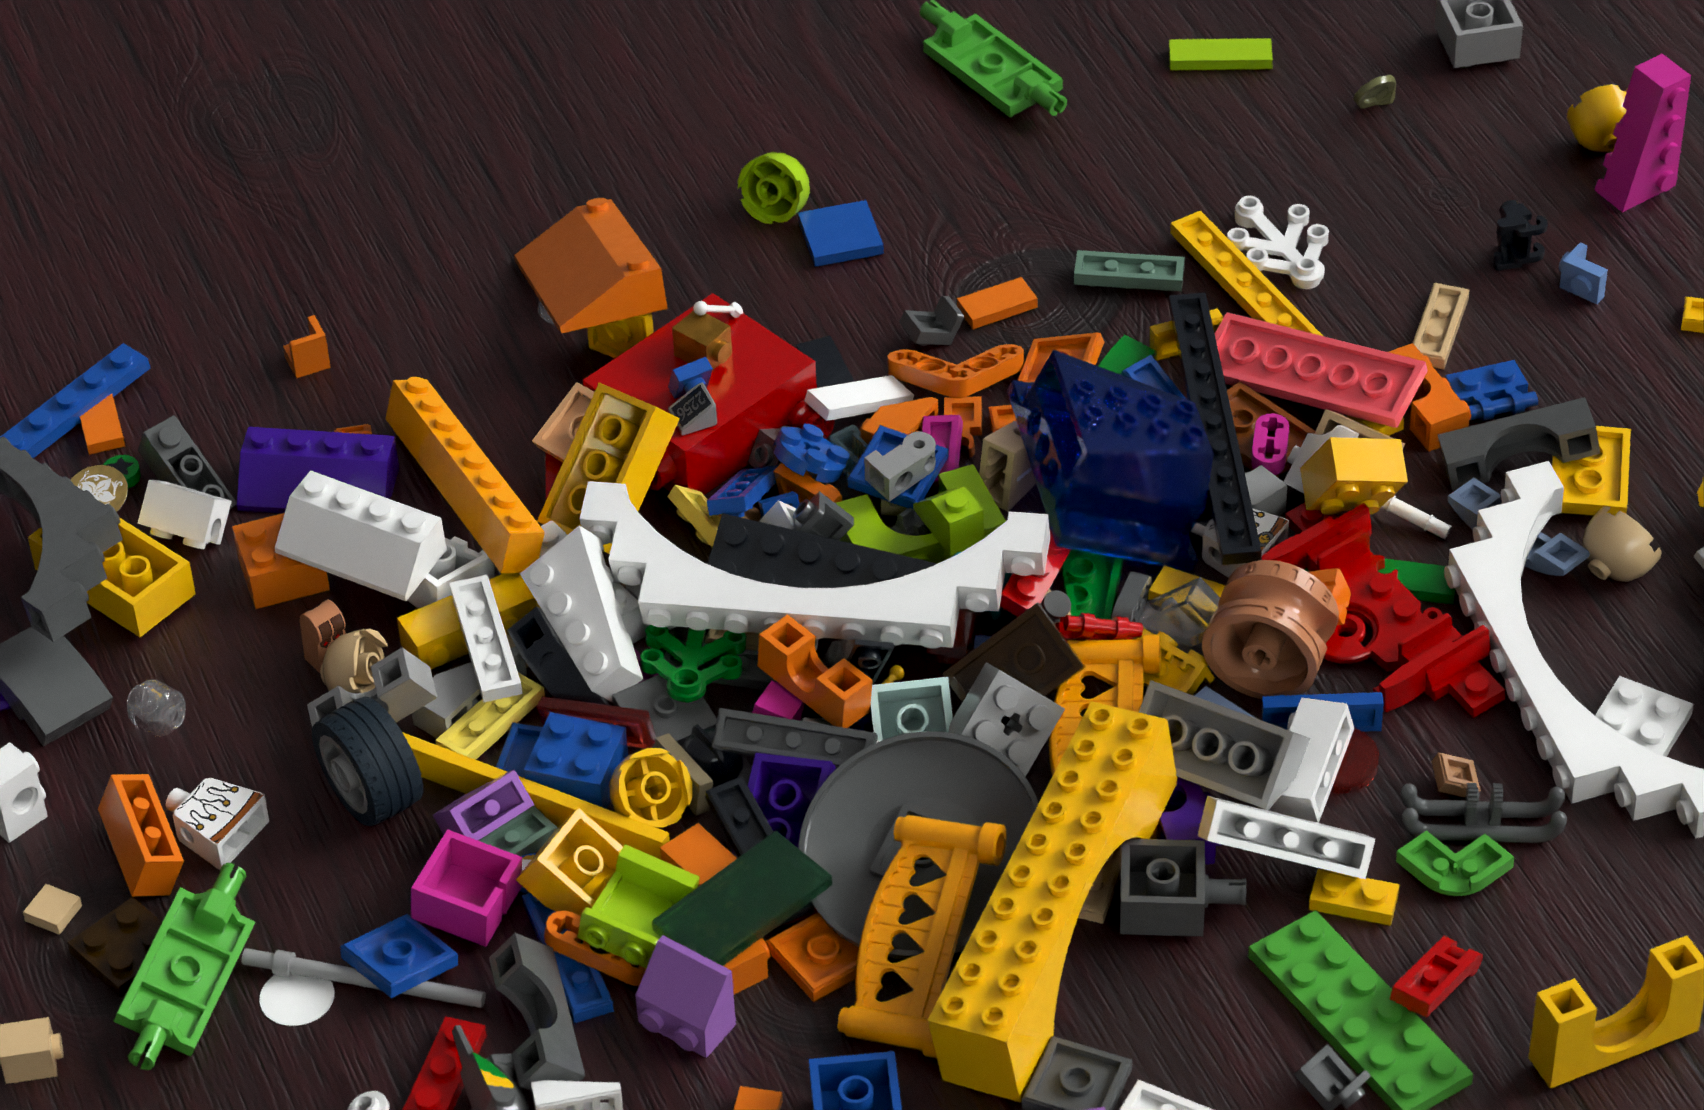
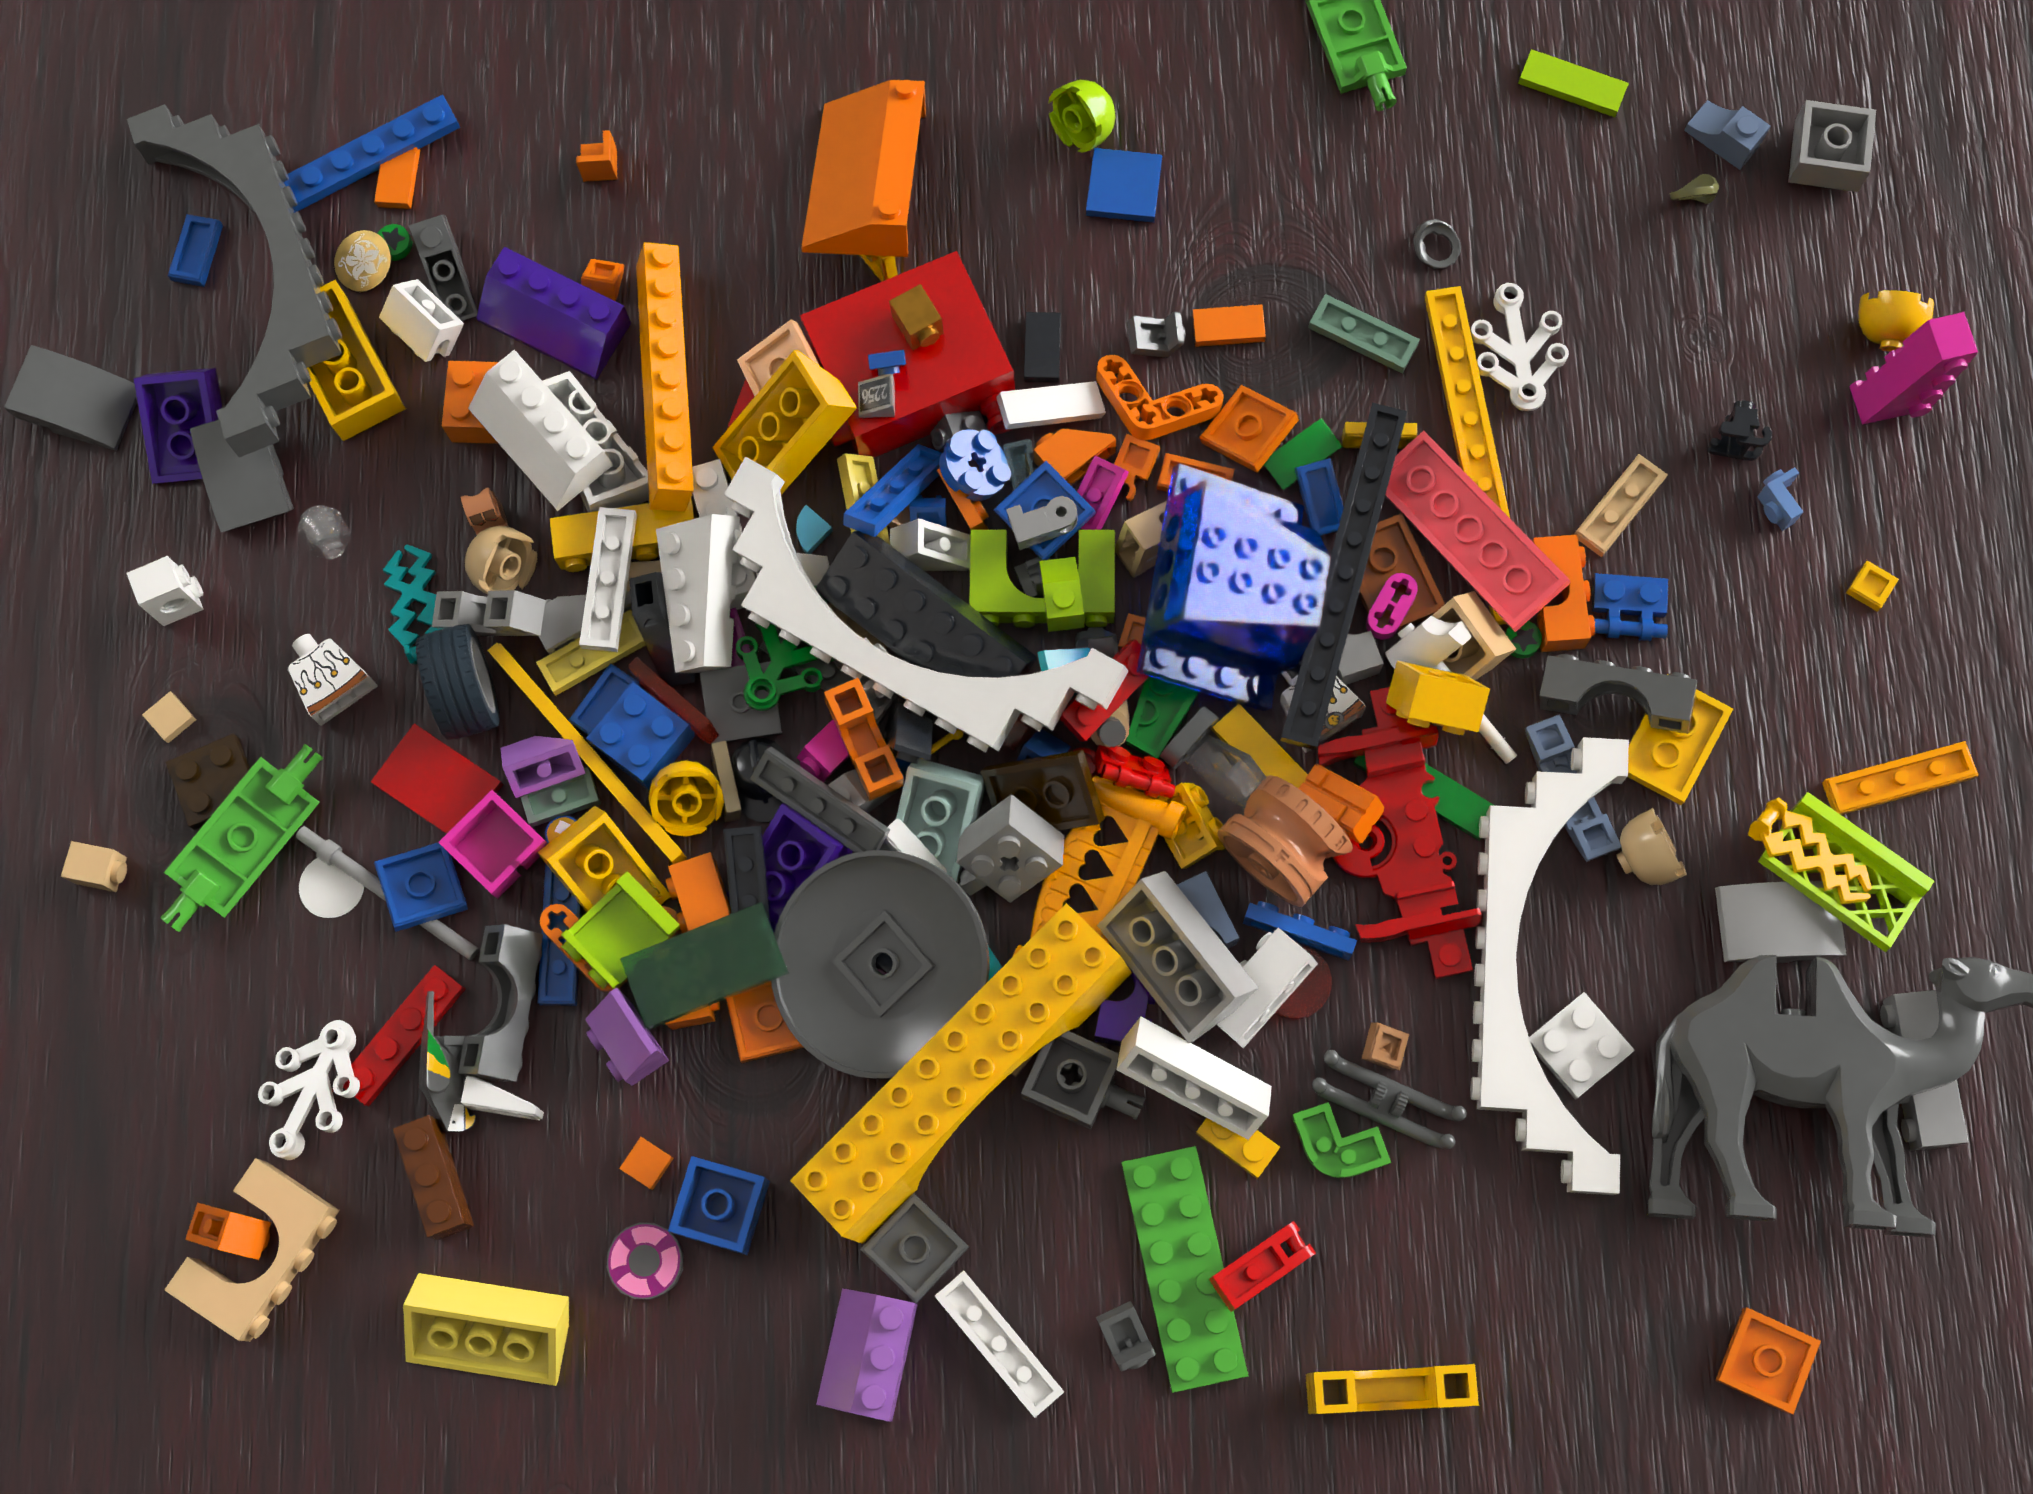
camera: 25 degrees right, 30 degrees up
orange brick [98,774,184,896] -> none
white hinge [693,301,743,318] -> none
dark grey bracket [793,491,854,540] -> none
light orange piece [838,815,1007,1058] -> none
none -> red tile [371,723,503,834]
none -> teal piece [383,544,441,665]
none -> dark grey piece [1413,219,1461,269]
none -> green tile [1505,621,1542,659]
none -> sand blue arch [1684,100,1771,170]

